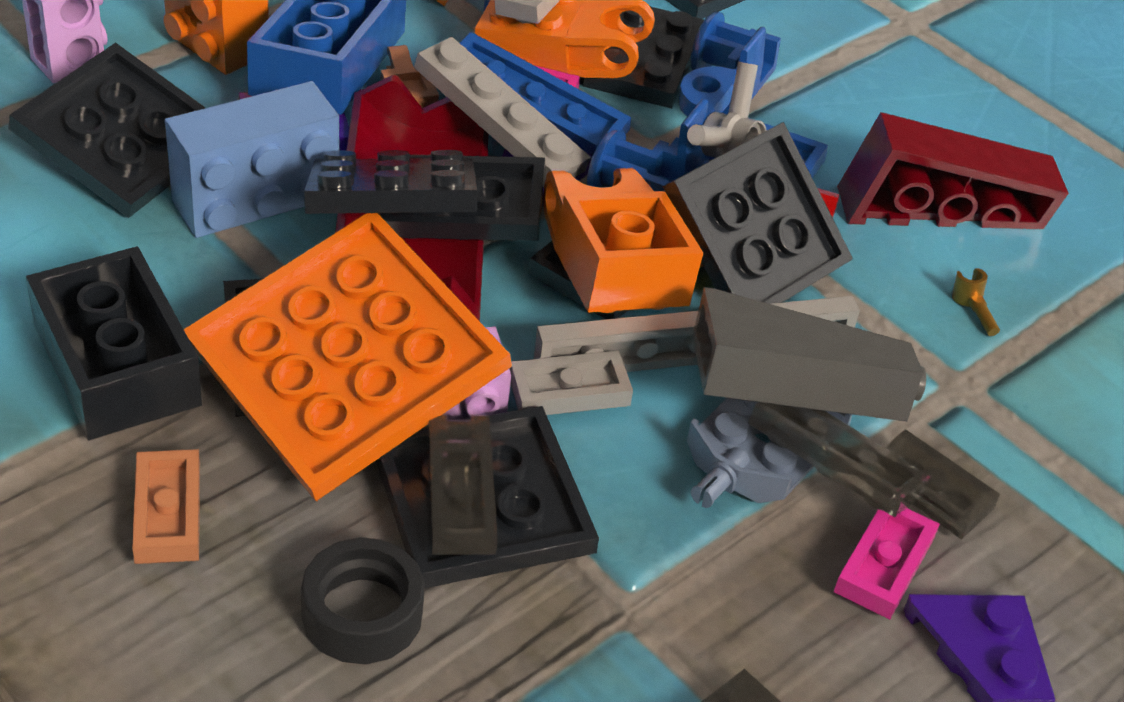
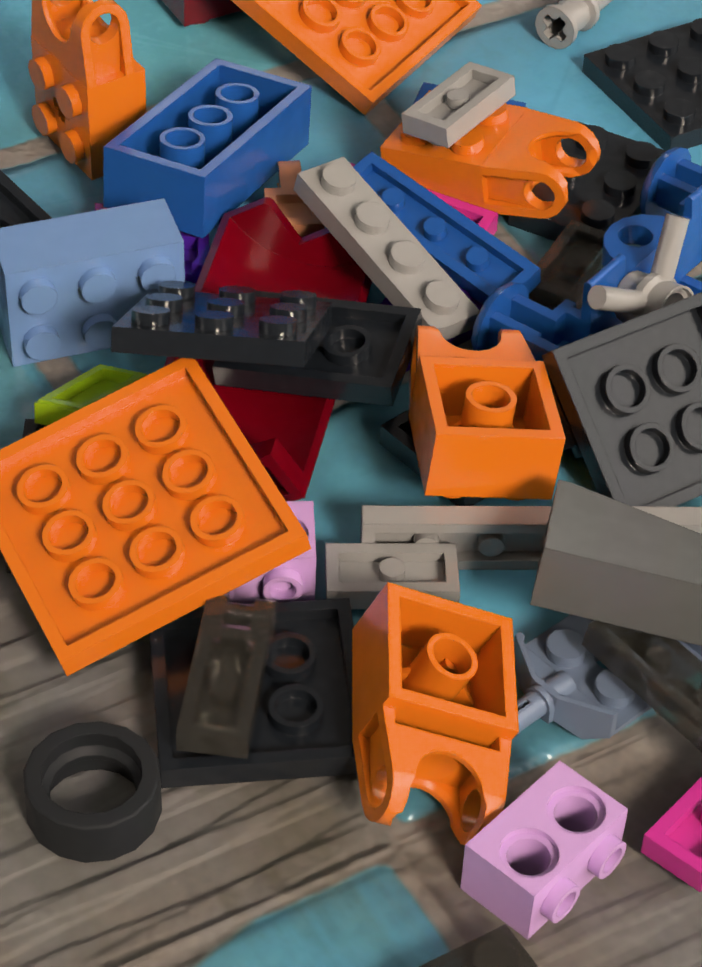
camera: 15 degrees right, 0 degrees up
none -> lime tile [34,364,147,426]
none -> orange brick [352,582,519,845]
none -> lavender brick [460,760,628,940]
none -> clear smoke plate [529,220,605,310]

